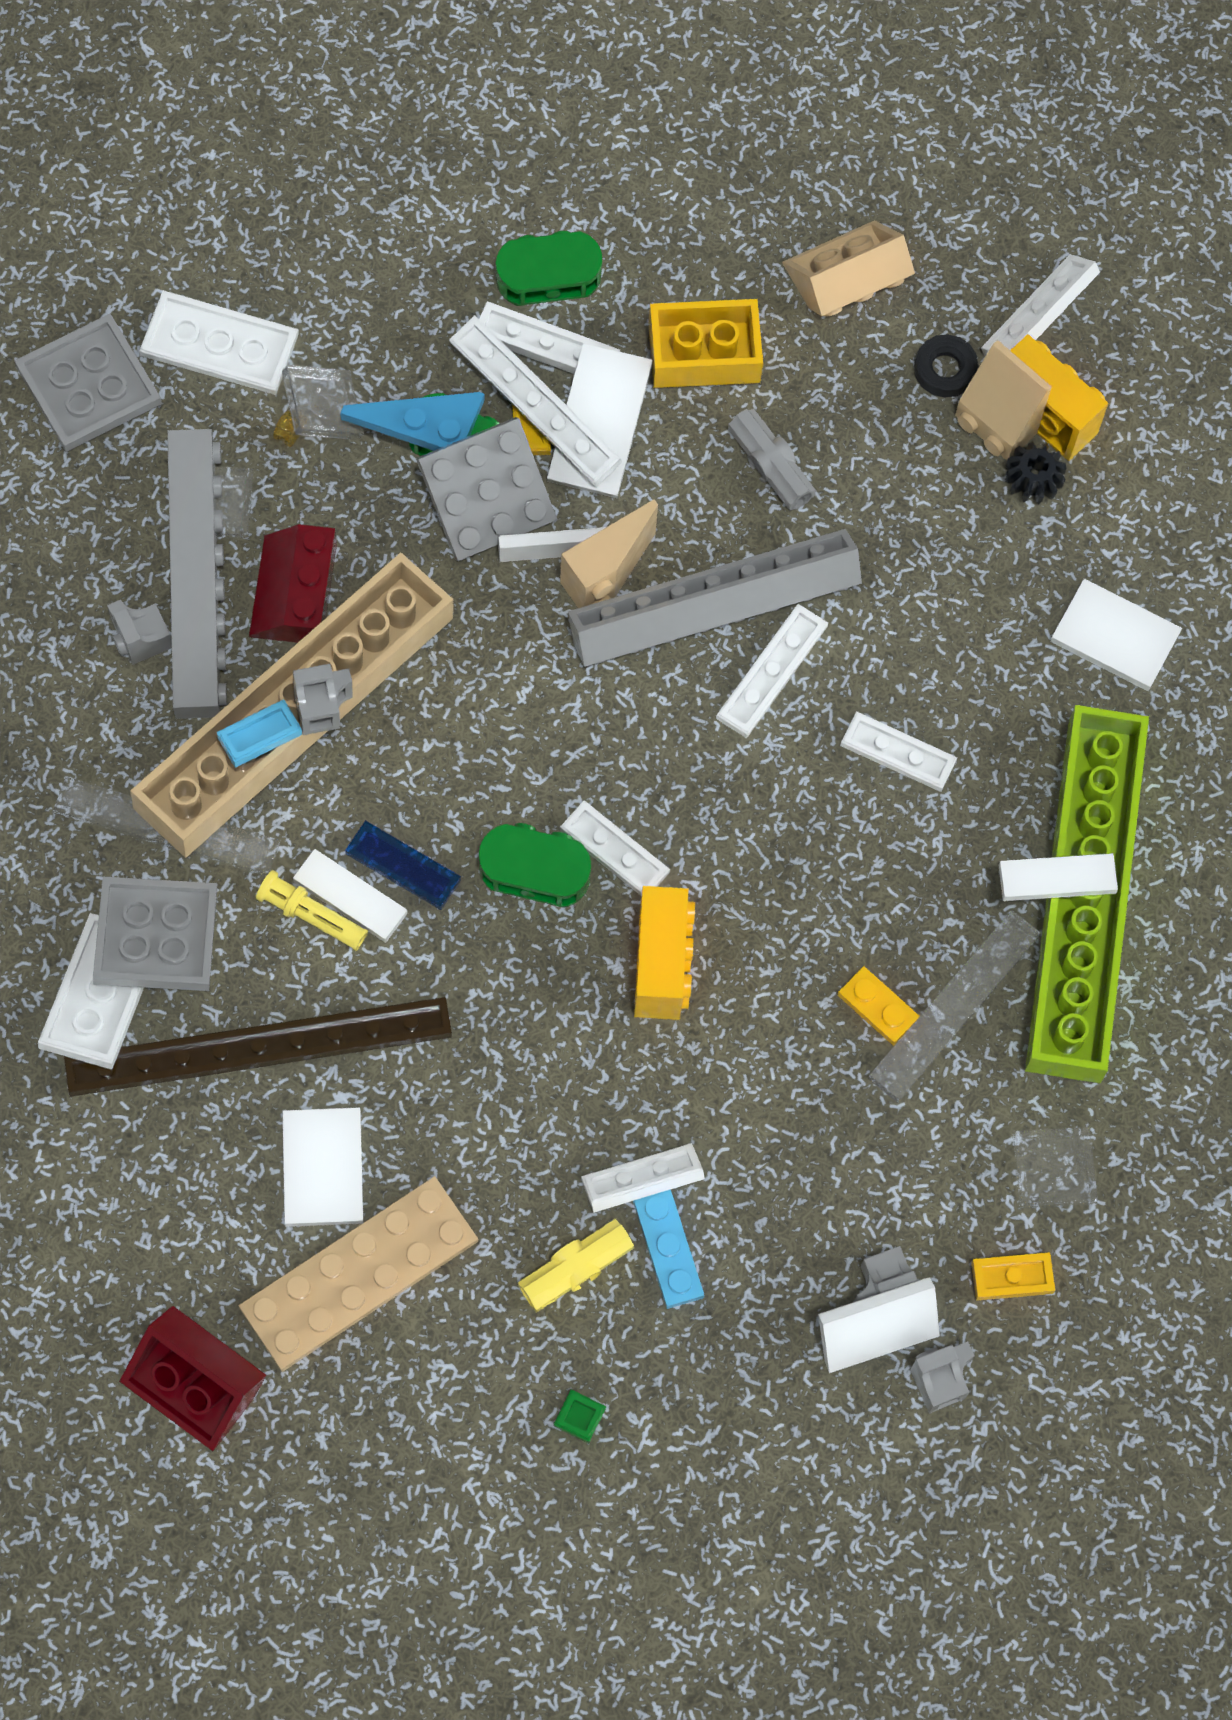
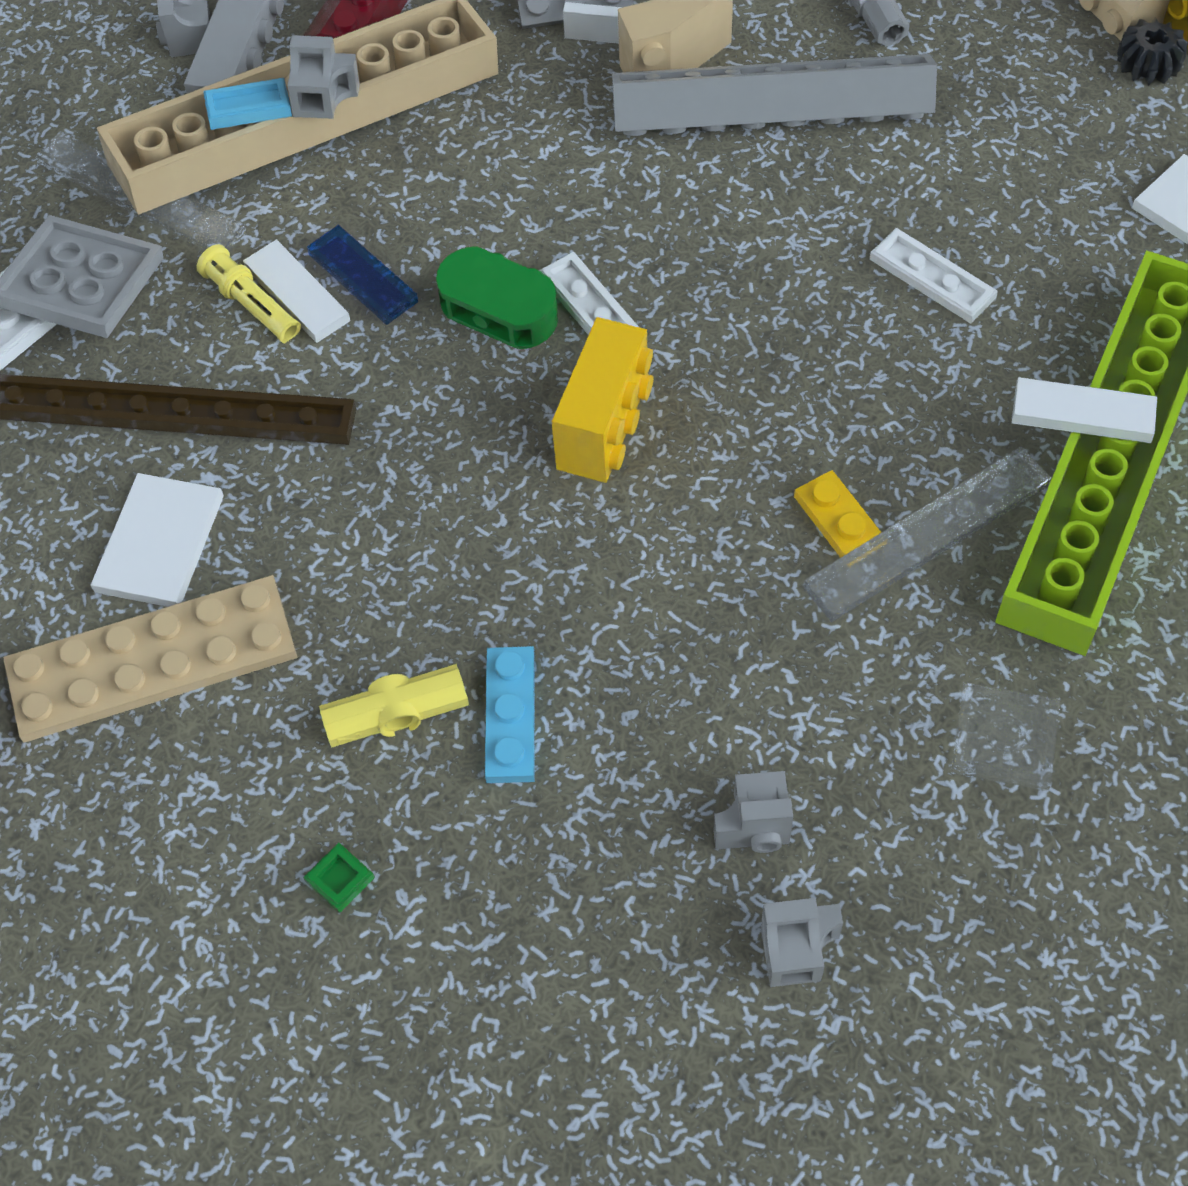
camera: 25 degrees right, 10 degrees down
white tile [581,1143,705,1212] -> none
white tile [716,604,828,738] -> none
white tile [818,1277,940,1373] -> none
yellow plate [971,1252,1055,1301] -> none

